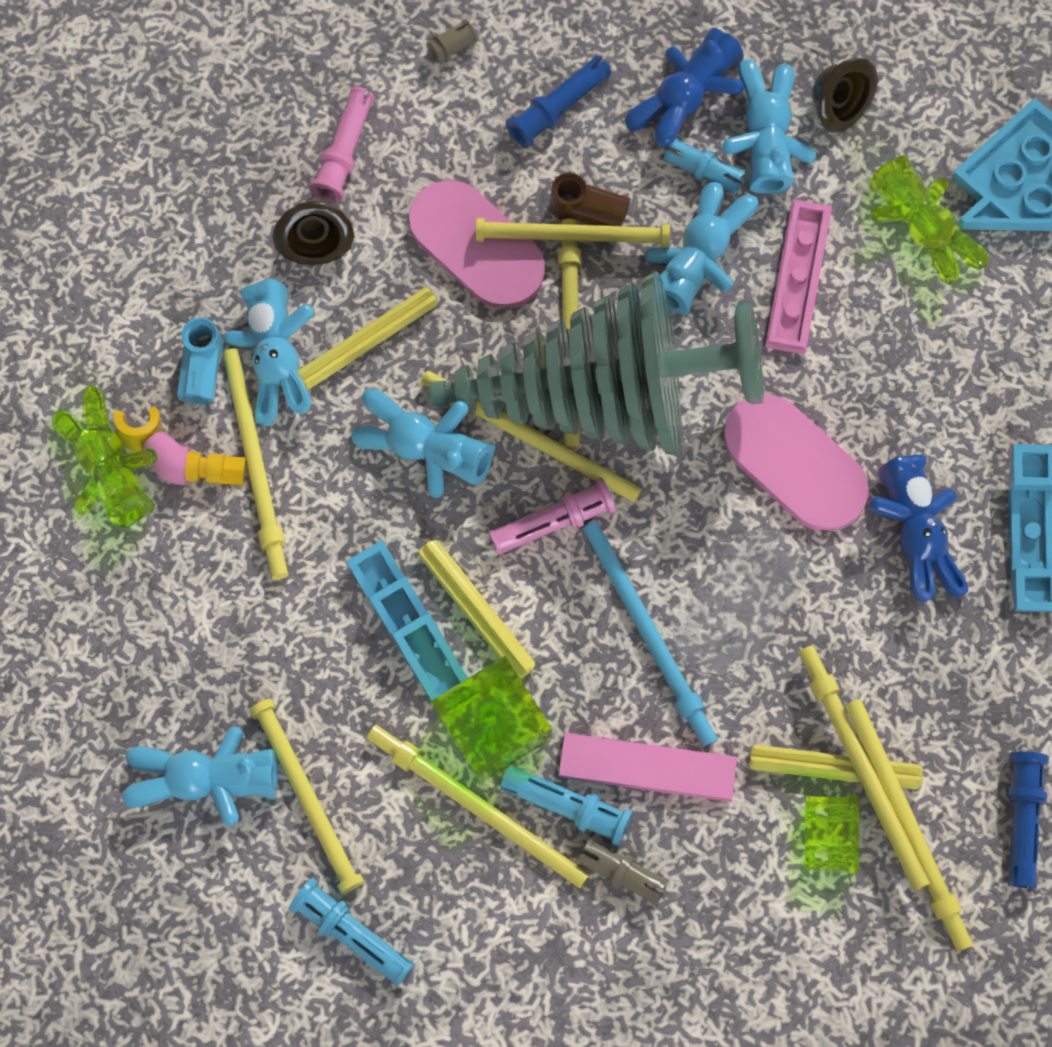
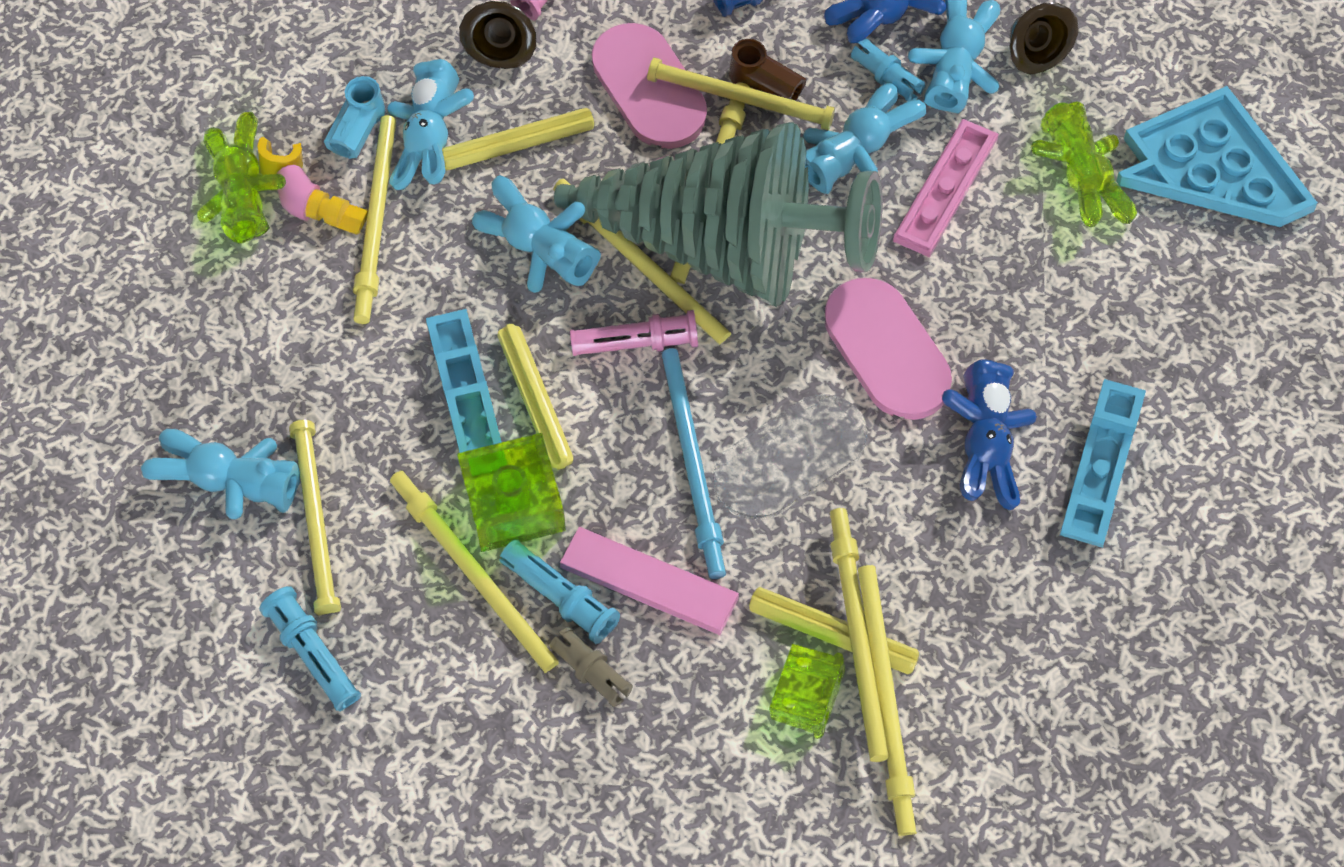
camera: 15 degrees right, 10 degrees down
blue pin [1007,751,1049,889] -> none

